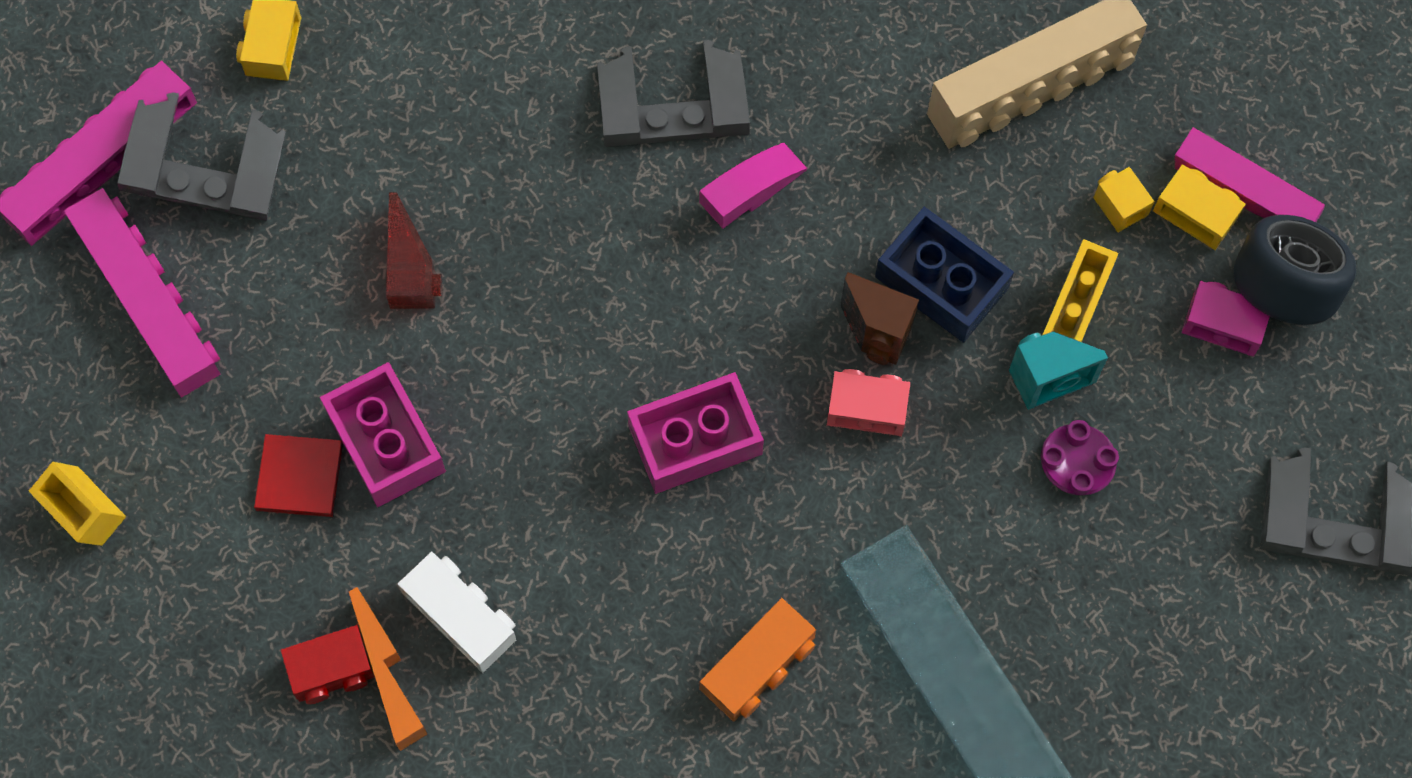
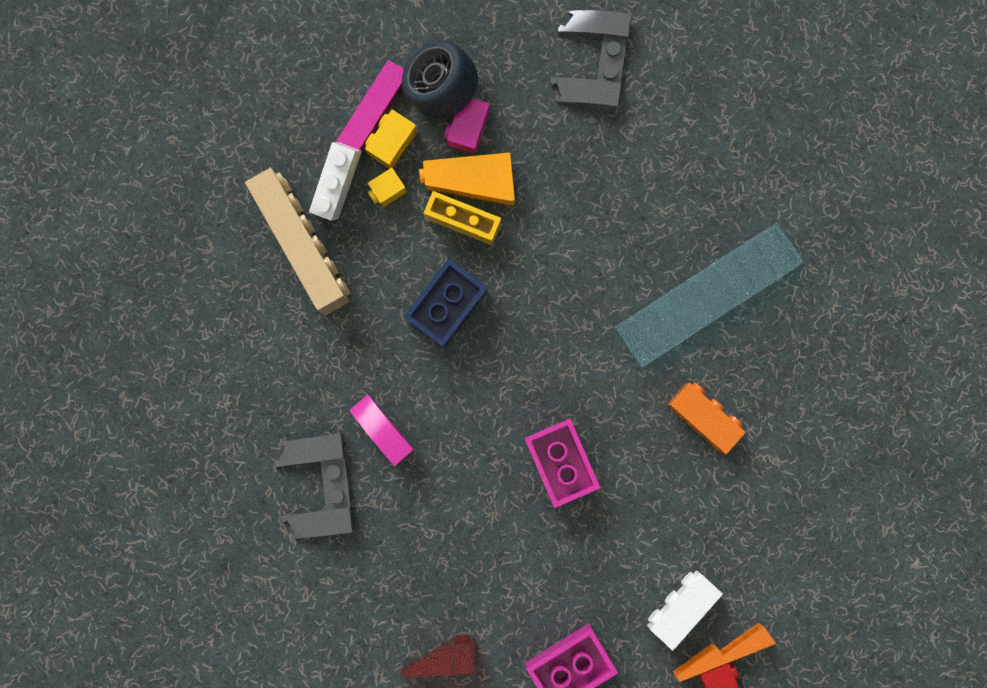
camera: 85 degrees left, 15 degrees up
coral brick [827,369,910,436] -> none
reddish brown slope [840,272,919,365] -> none
teal slope [1009,332,1108,410] -> none
magenta dish [1041,420,1119,496] -> none
none -> white brick [309,142,362,221]
none -> light orange slope [419,153,515,205]

